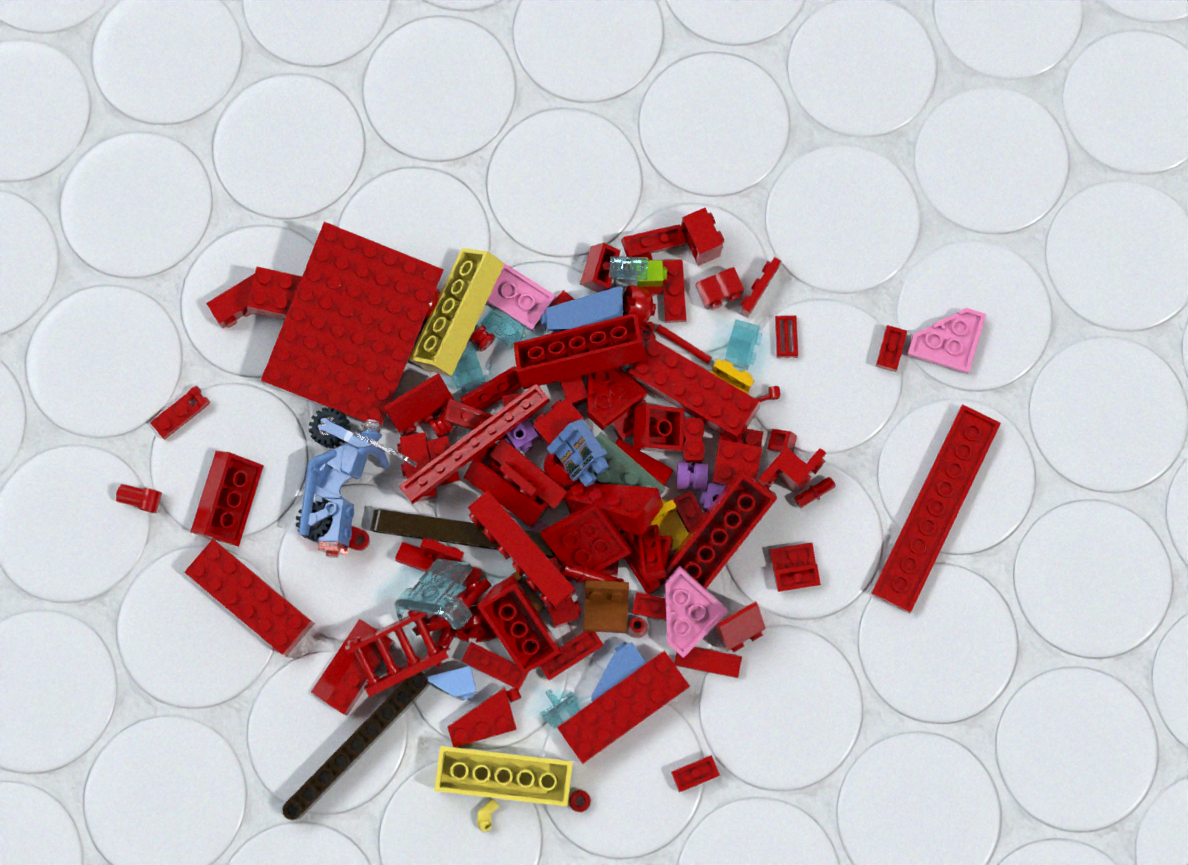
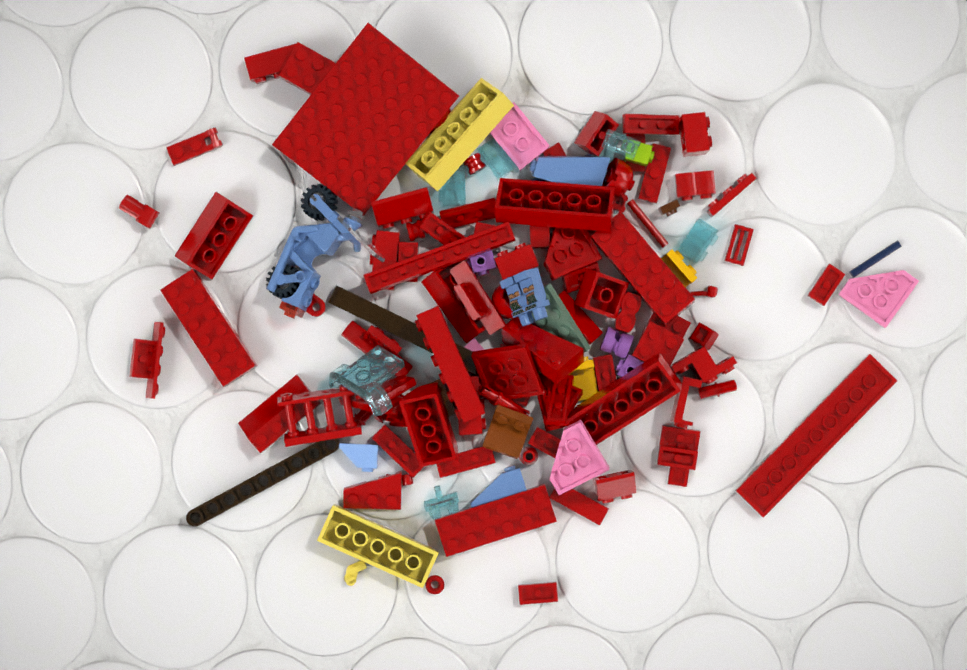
camera: 15 degrees right, 10 degrees up
none -> red bracket [129,322,165,399]
none -> reddish brown plate [658,199,680,217]
none -> red tile [667,467,689,487]
none -> red panel [670,376,702,429]
none -> dark blue bar [849,240,902,278]

